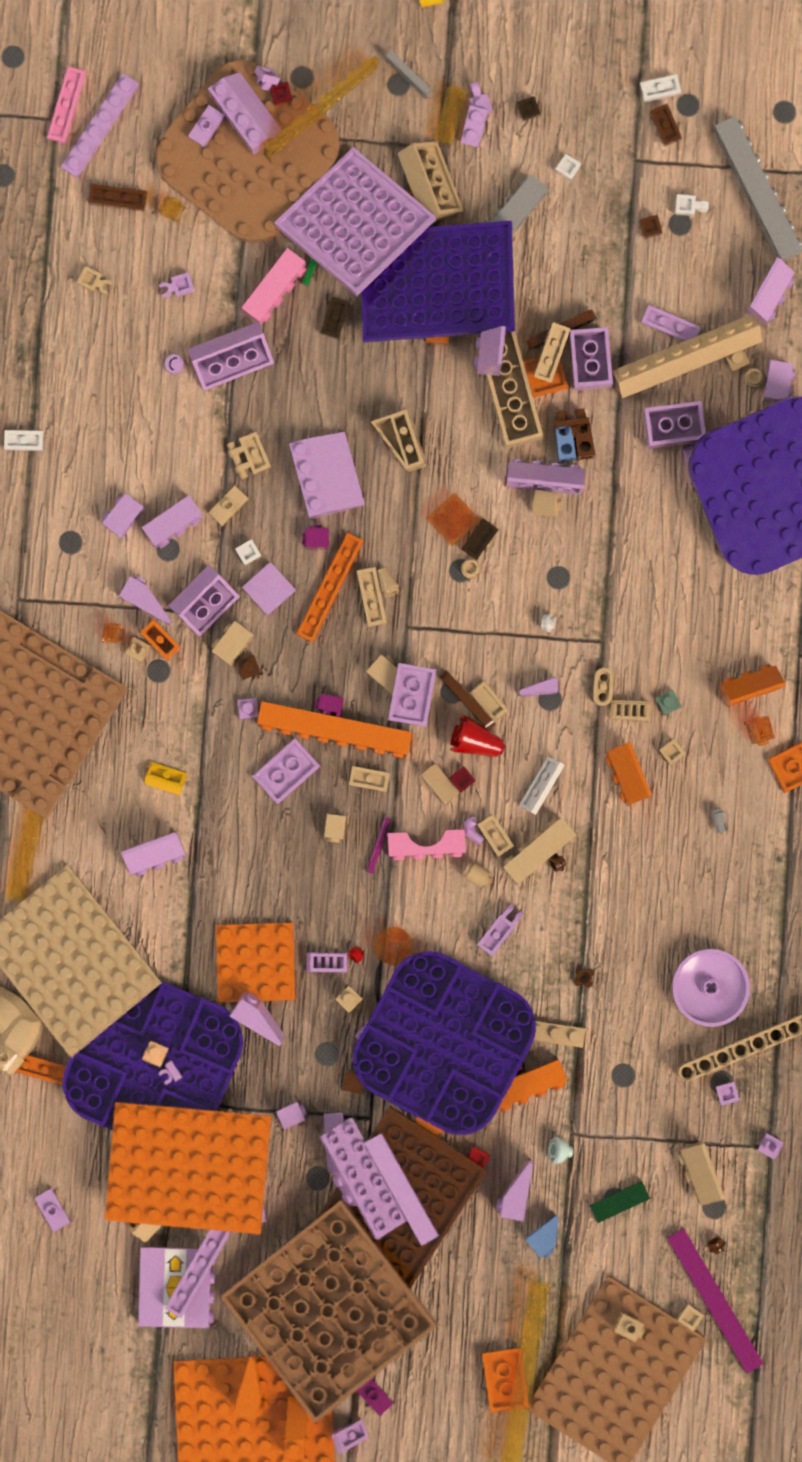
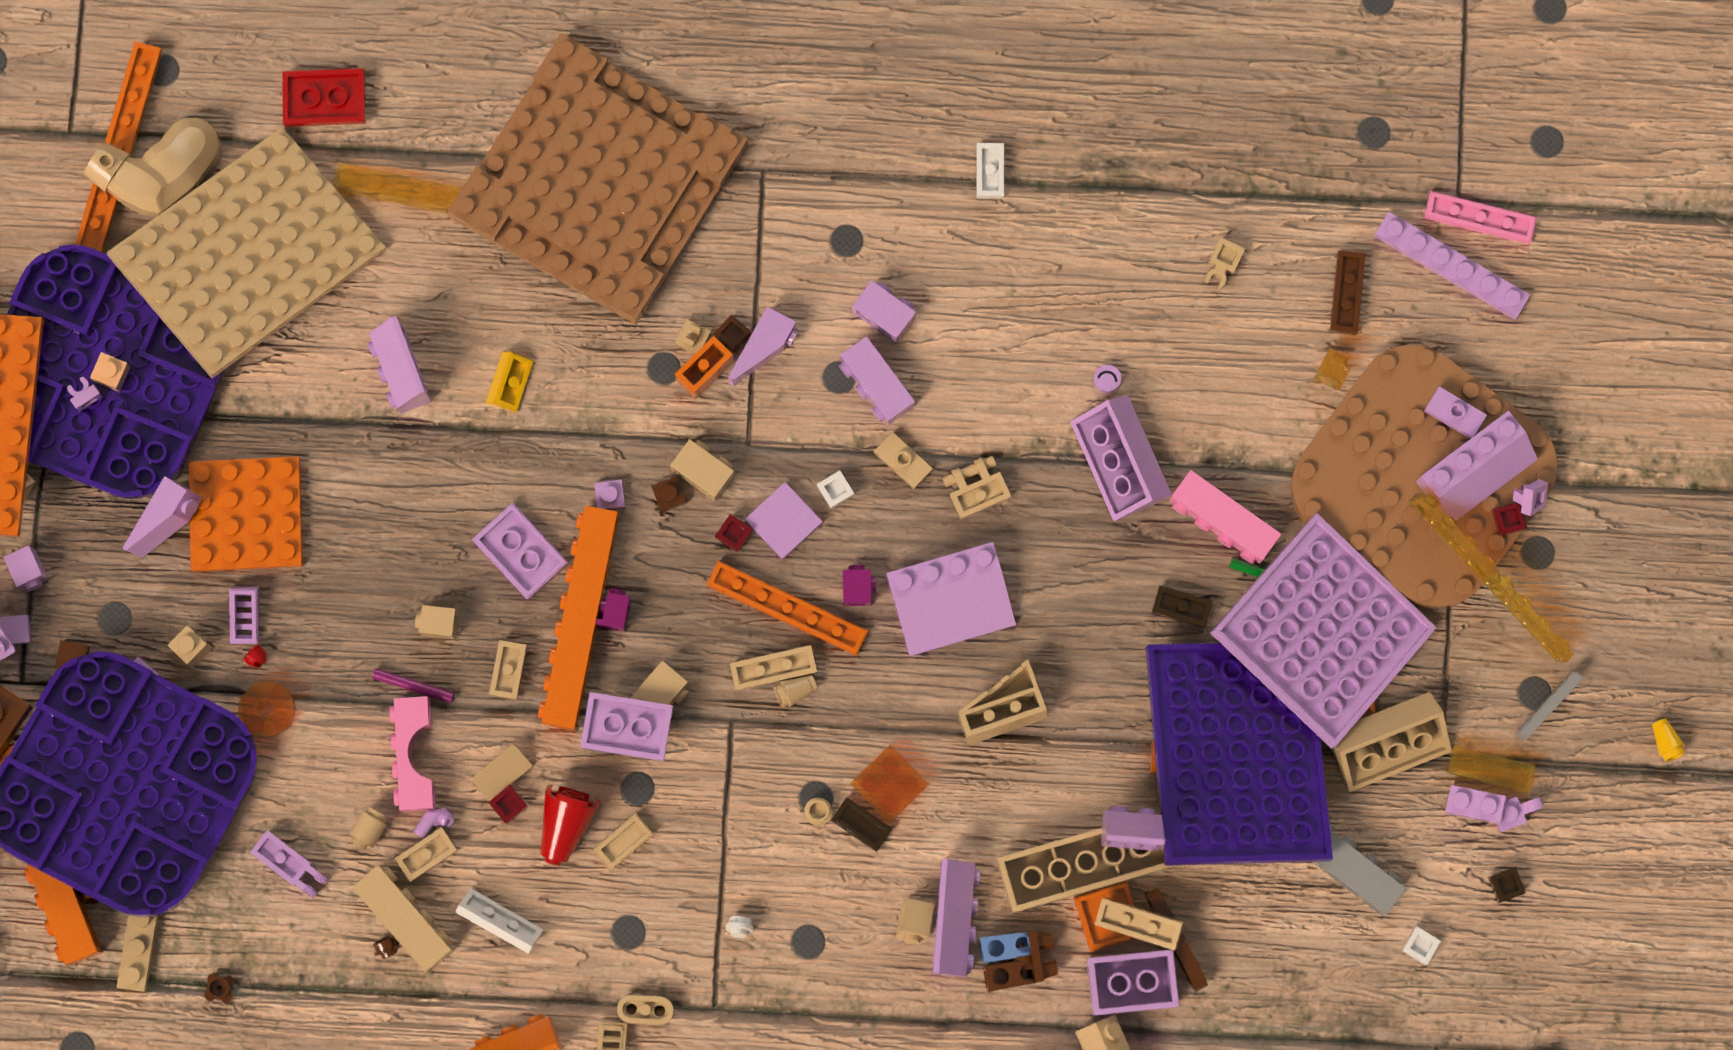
camera: 90 degrees right, 5 degrees down
clear orange tile [102,623,125,644] -> none
lavender plate [159,272,195,298] -> none
lavender slope [168,565,240,637] -> none
reddish brown beam [439,670,496,731] -> none
lavender slope [519,677,558,697] -> none
none -> reddish brown tile [713,314,752,354]
none -> dark red plate [715,514,753,553]

